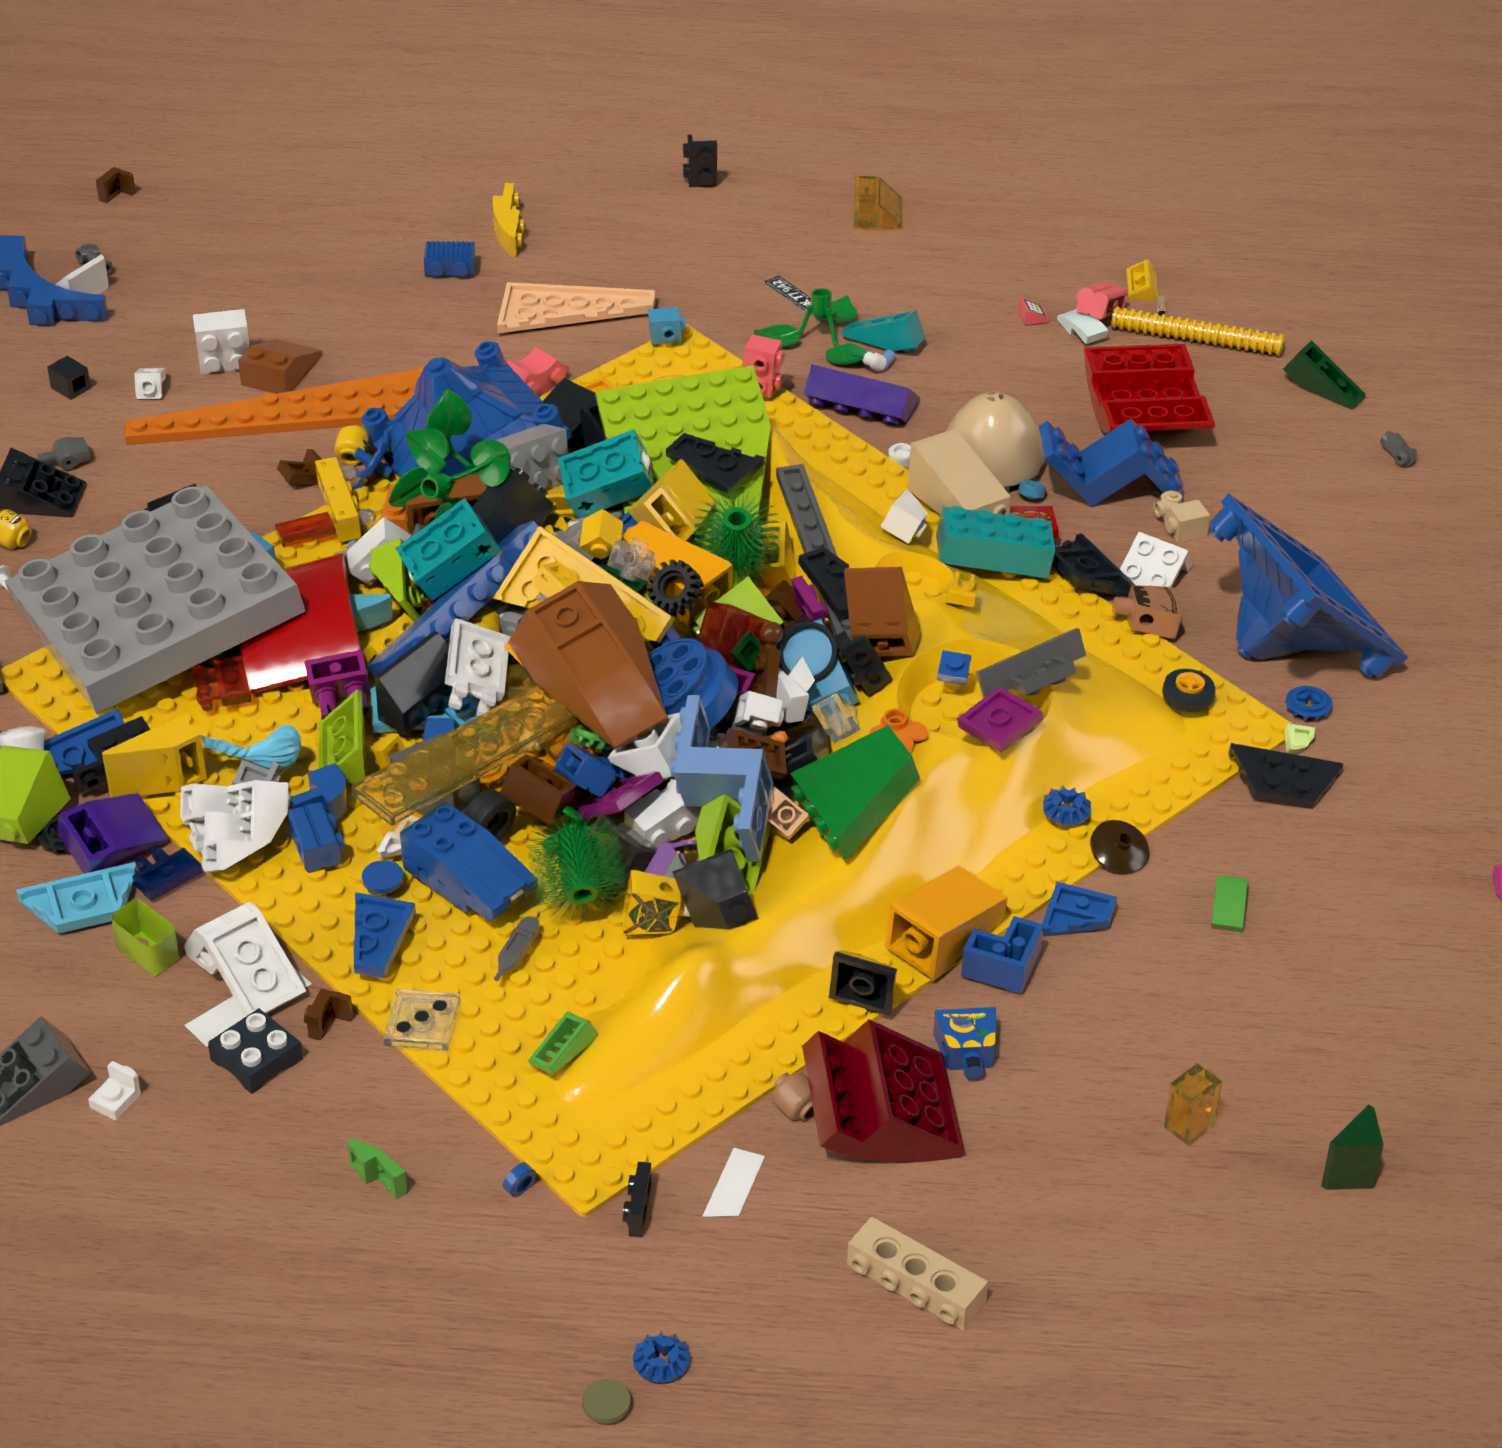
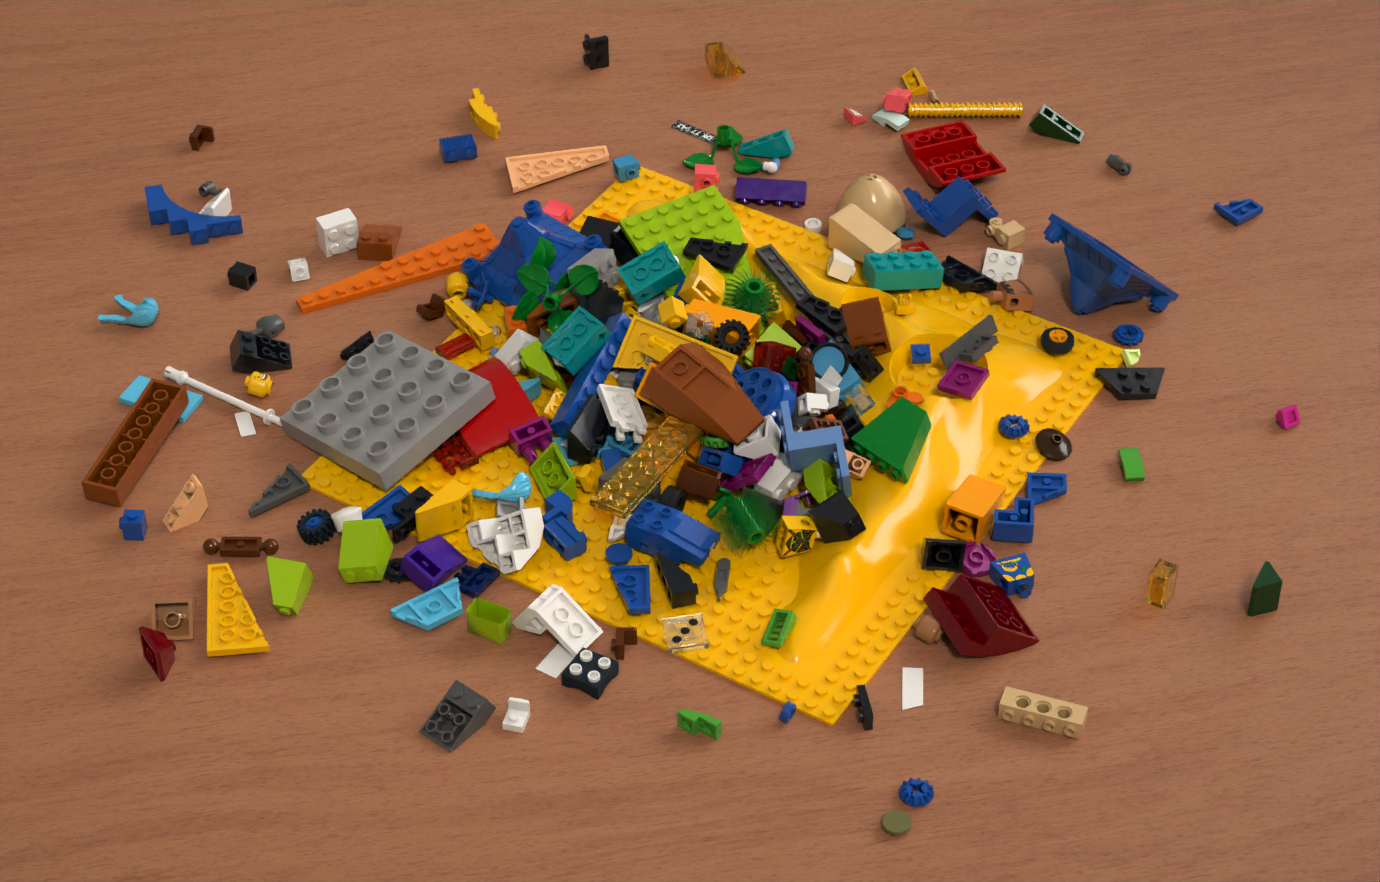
camera: 15 degrees left, 0 degrees up
none -> black slope [656,552,699,609]
none -> magenta tile [962,541,996,577]

